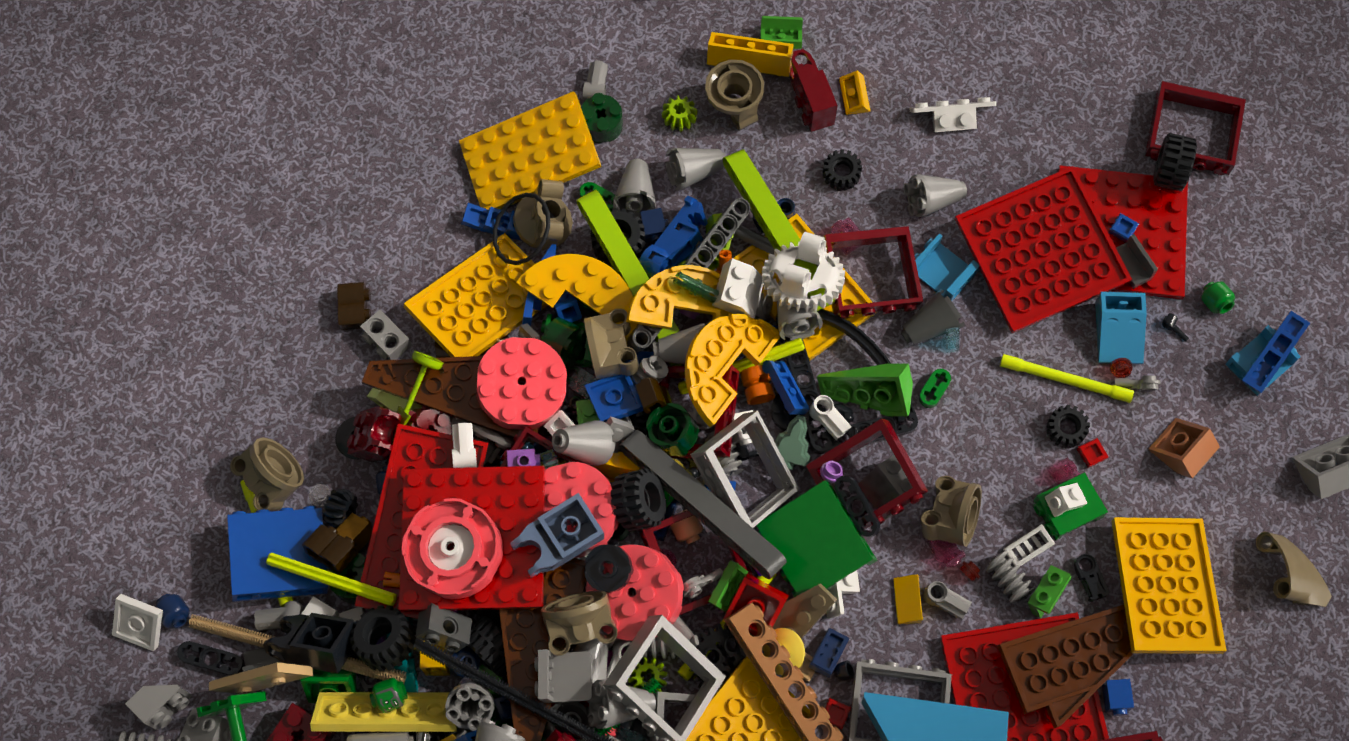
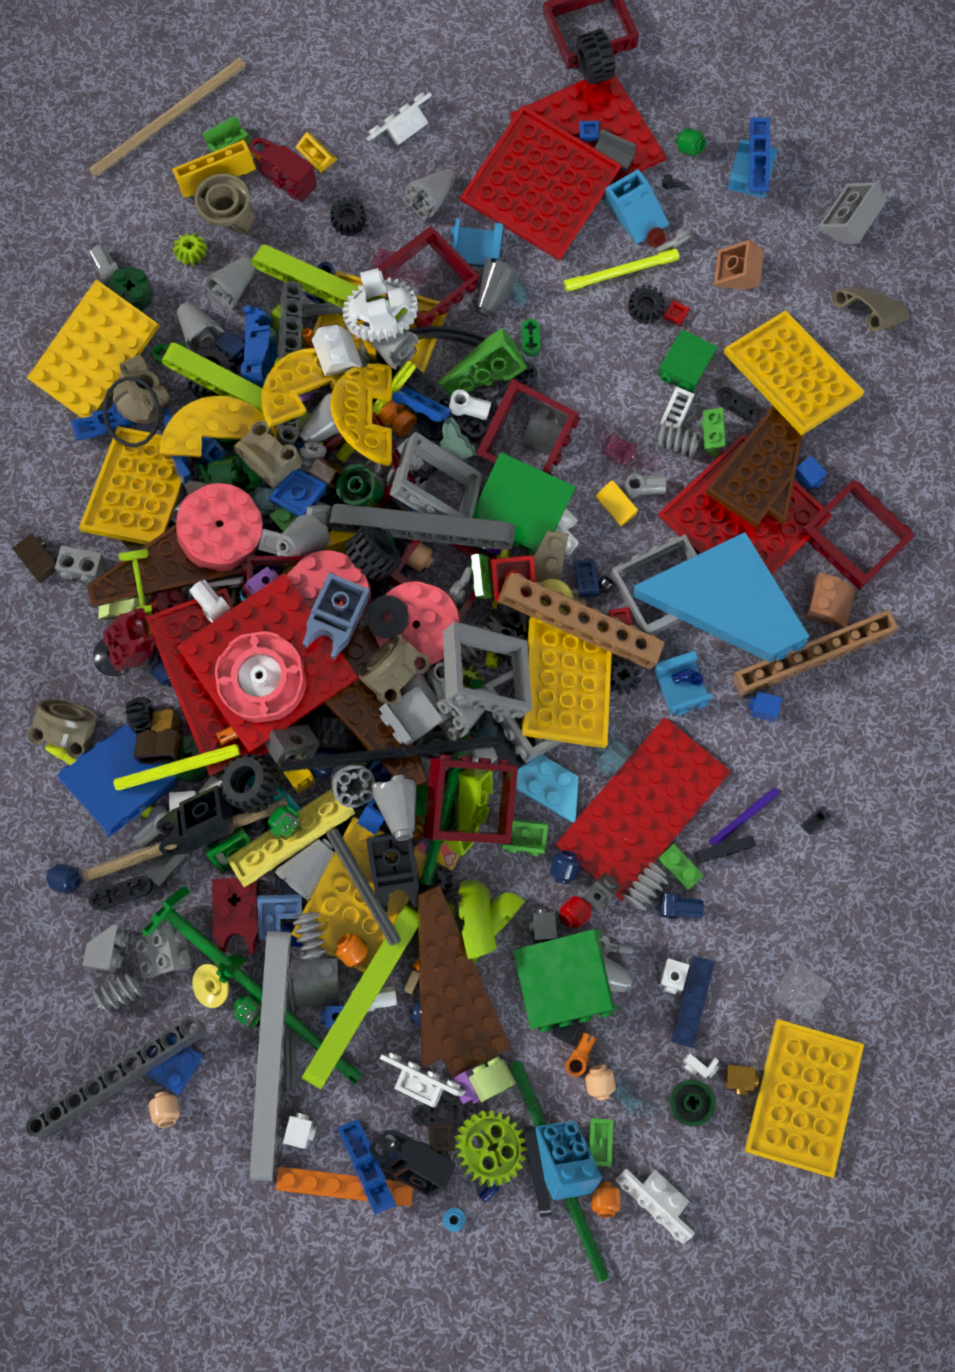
camera: 35 degrees left, 5 degrees up
white plate [112,594,163,651] -> none
tan plate [209,662,313,694] -> none
clear light blue piece [540,449,559,470] -> none
clear green pin [673,271,719,303] -> none
medium lavender plate [820,461,843,483] -> none
black beam [834,476,880,537] -> none
dark tan piece [921,476,982,547] -> none
clear red plate [959,561,981,582] -> none
white bracket [1045,483,1087,517] -> none
clear pink tile [1048,457,1080,485] -> none

